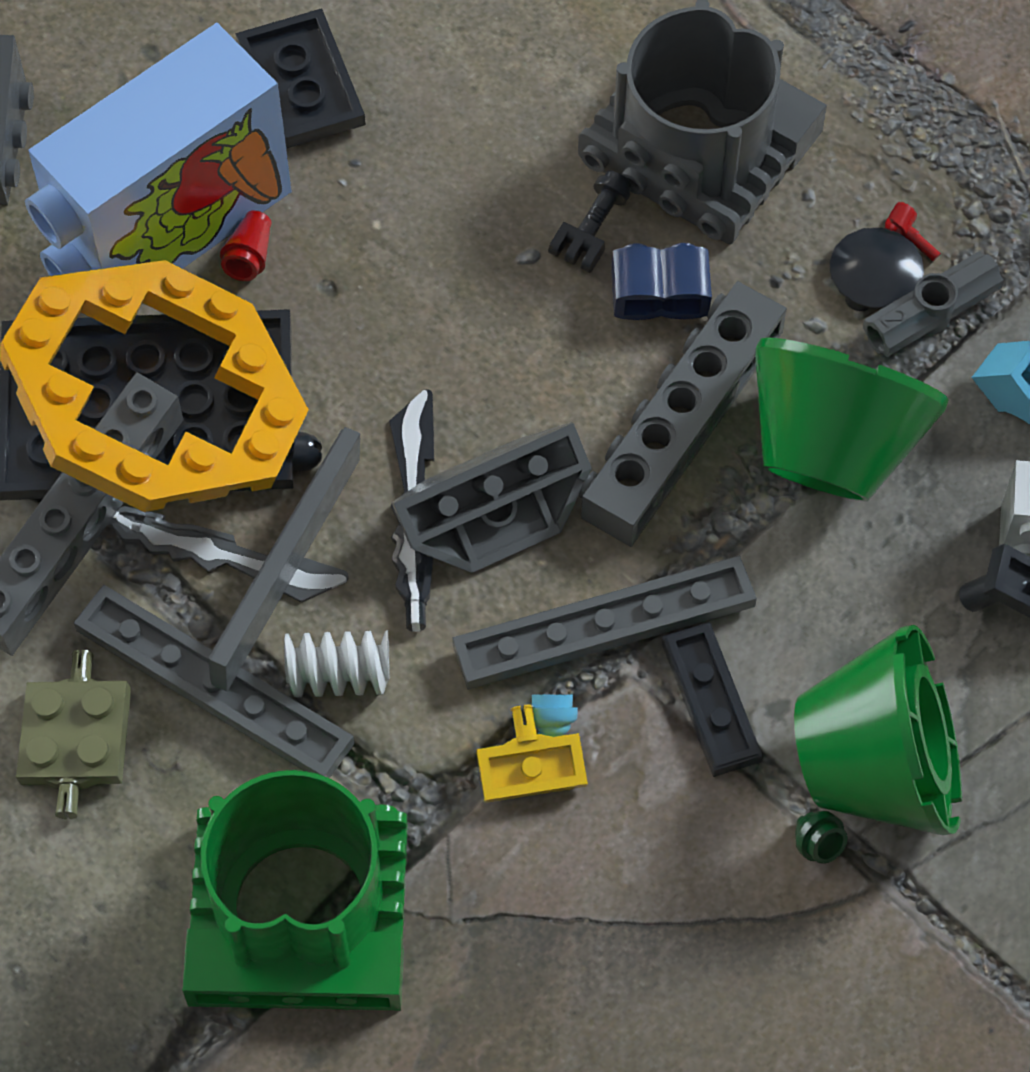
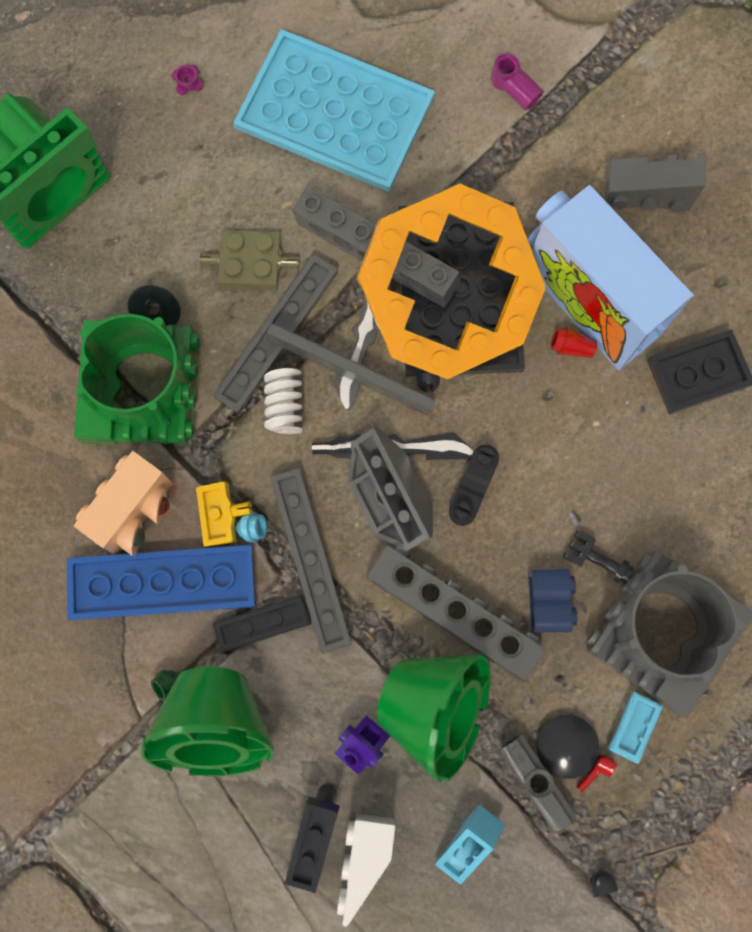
camera: 90 degrees right, 15 degrees up
none -> blue plate [67,545,256,621]
none -> light nougat piece [74,451,173,556]
none -> black piece [127,285,181,326]
none -> dark purple brick [334,715,390,775]
none -> black piece [449,444,499,526]
none -> medium azure plate [607,692,663,764]

